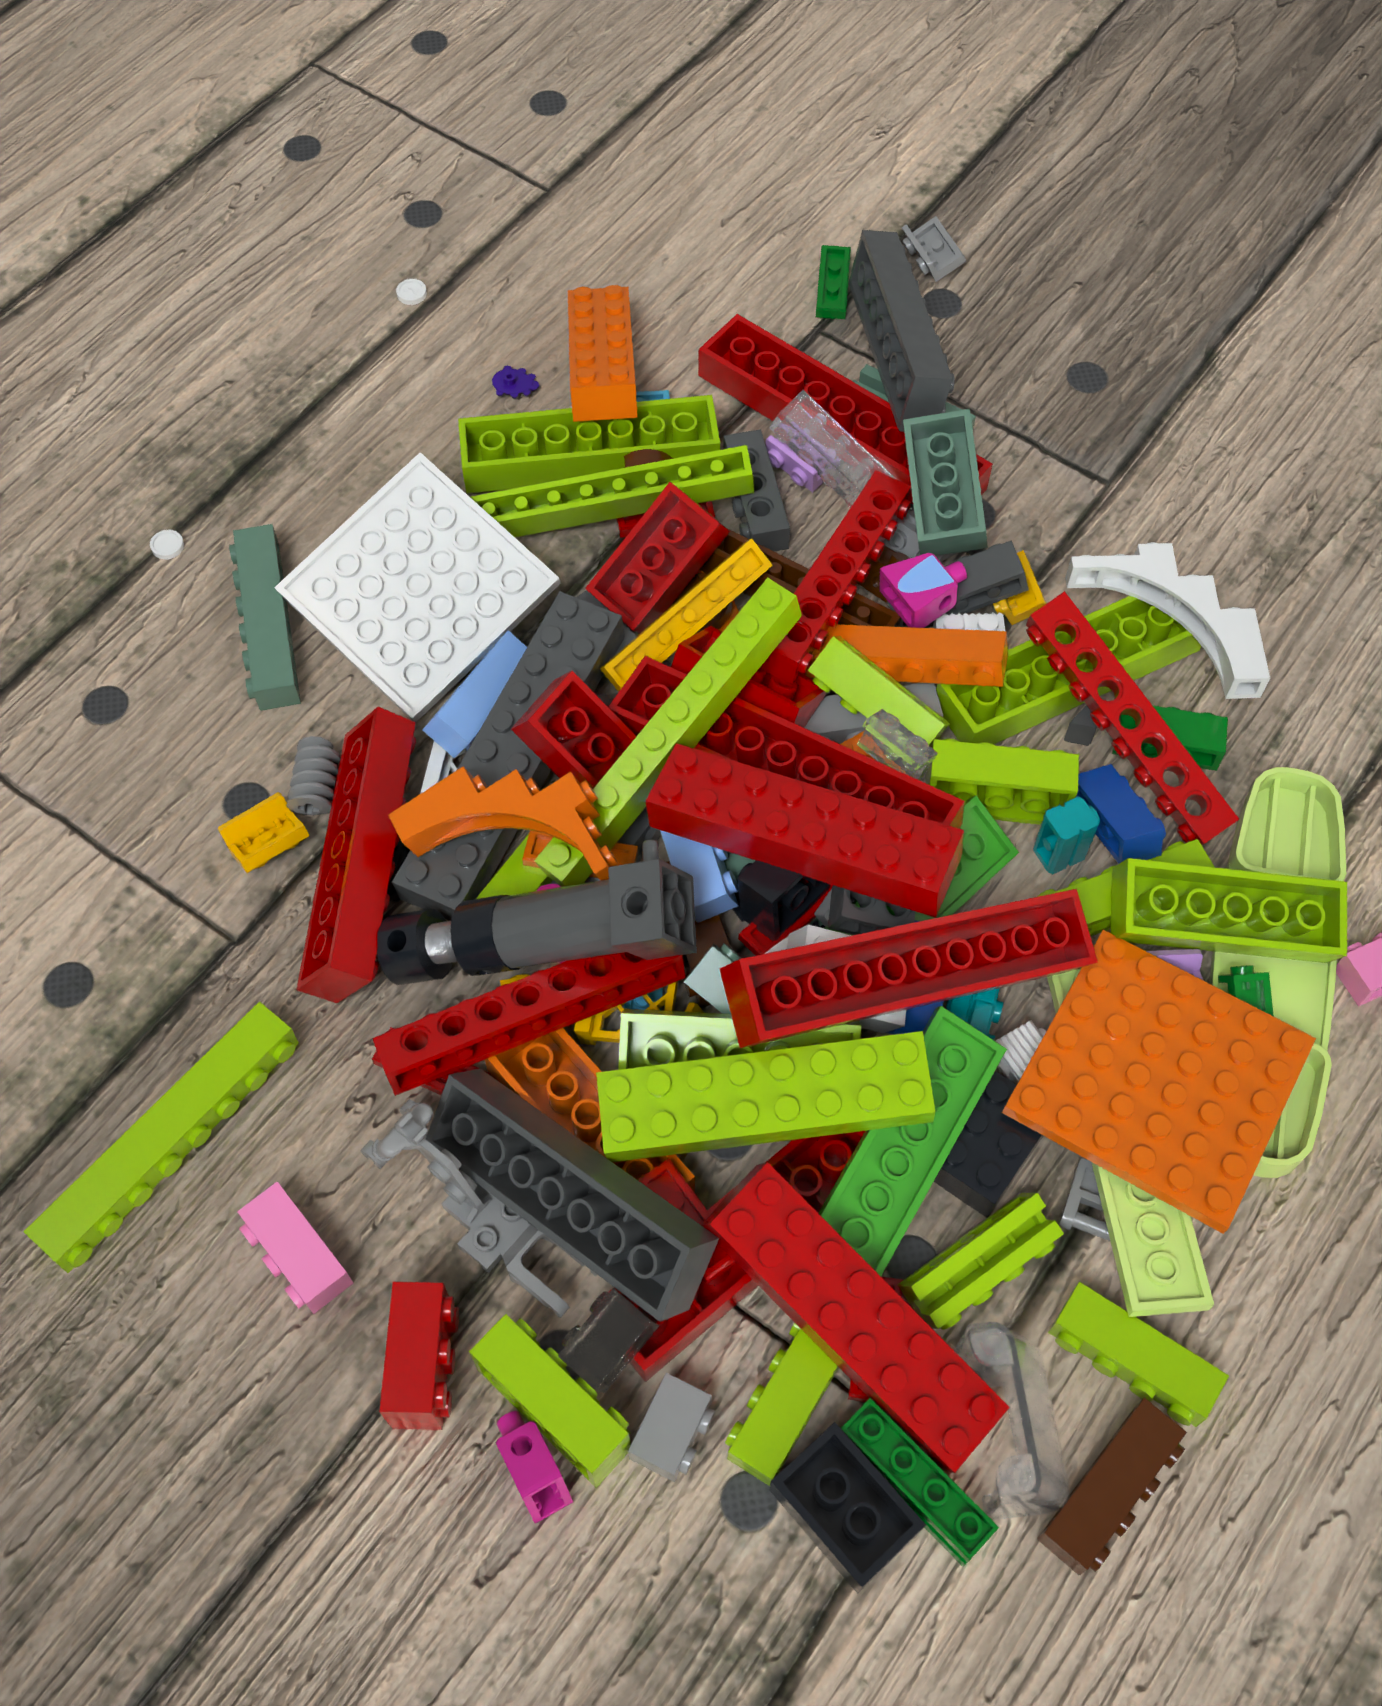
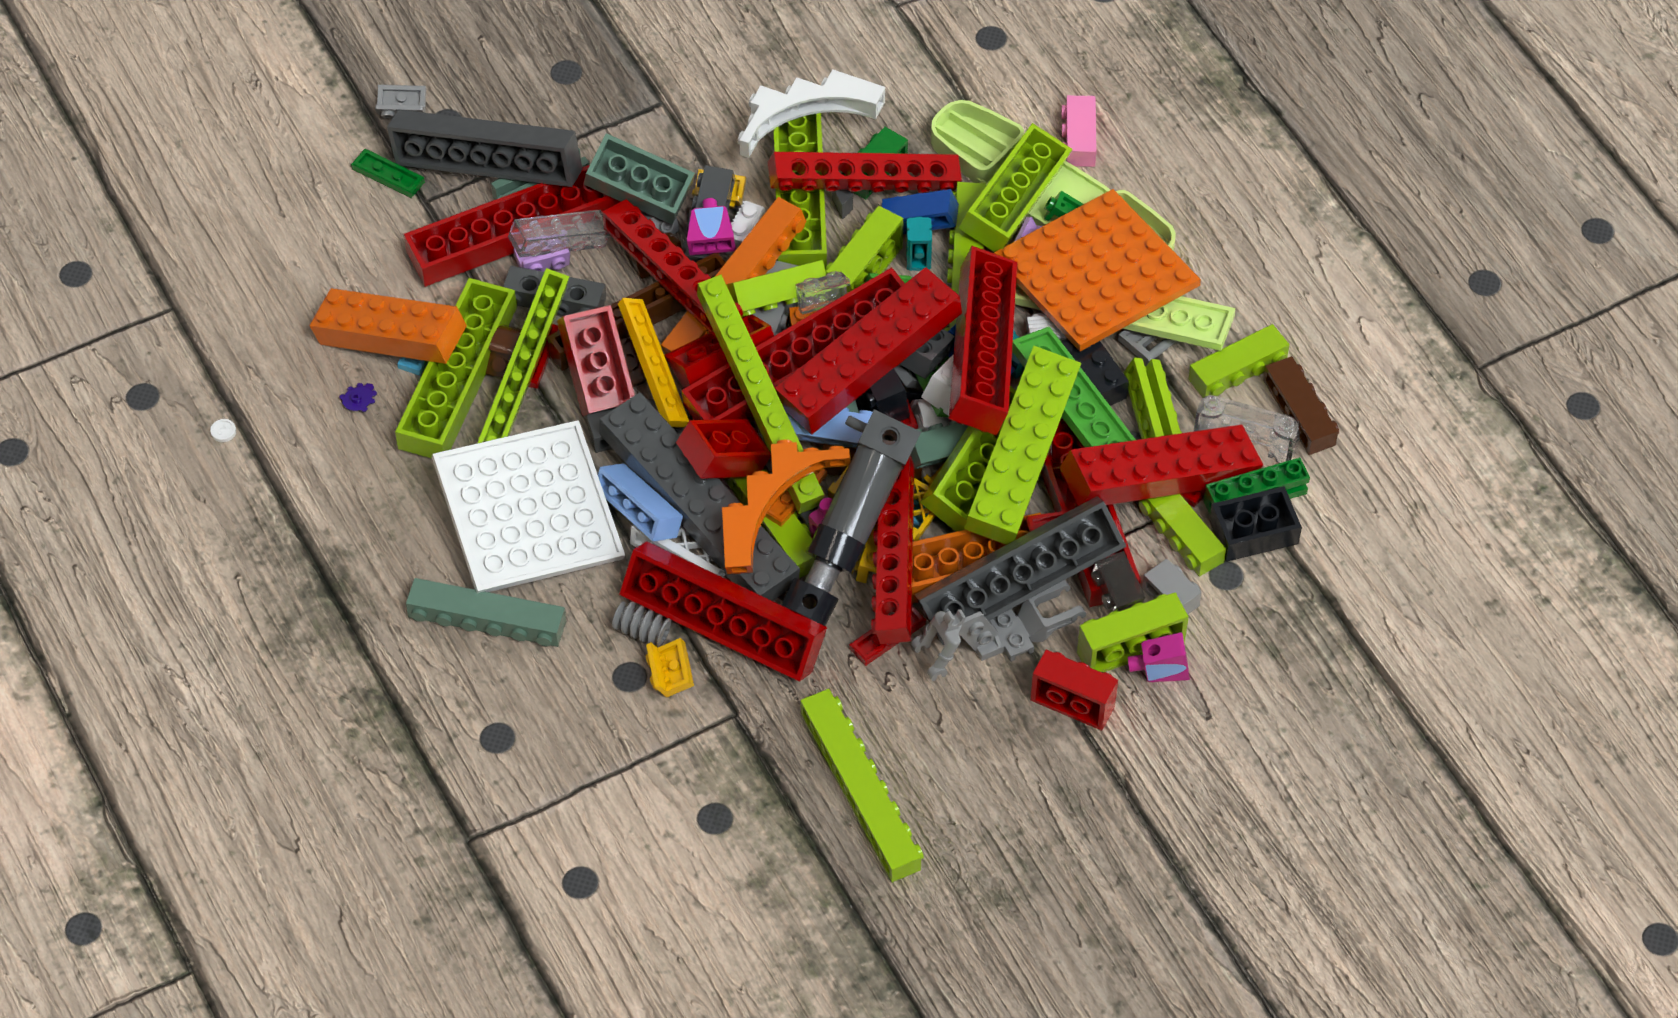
camera: 65 degrees left, 5 degrees down
white piece [150,530,184,560] -> none
bright pink brick [237,1182,353,1314] -> none

